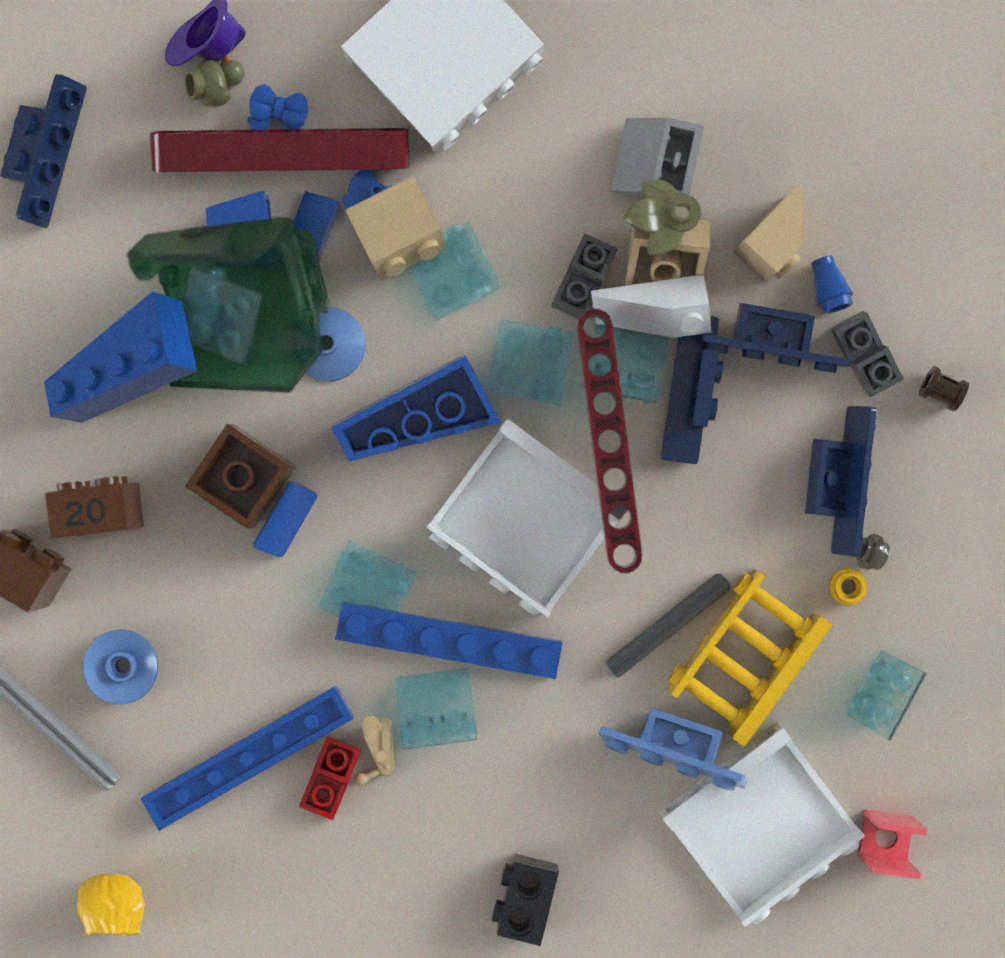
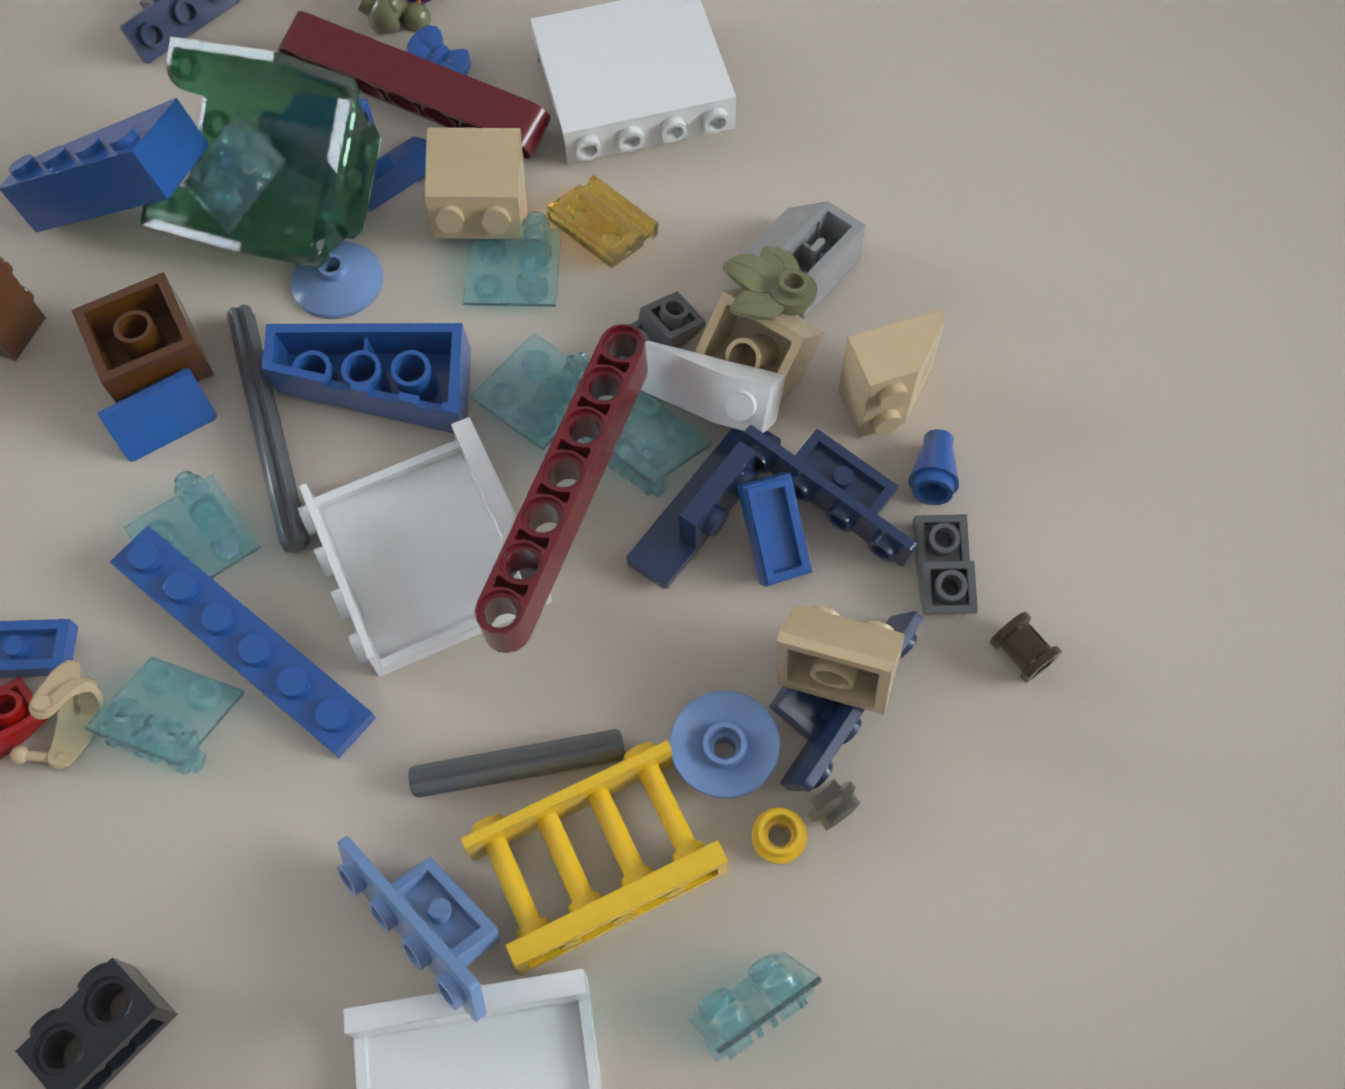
camera: 25 degrees right, 25 degrees down
none -> dark grey axle [227,304,310,553]
none -> clear yellow plate [547,175,659,269]
none -> medium blue dish [670,691,780,799]
none -> blue tile [737,472,812,587]
none -> tan slope [776,605,905,715]

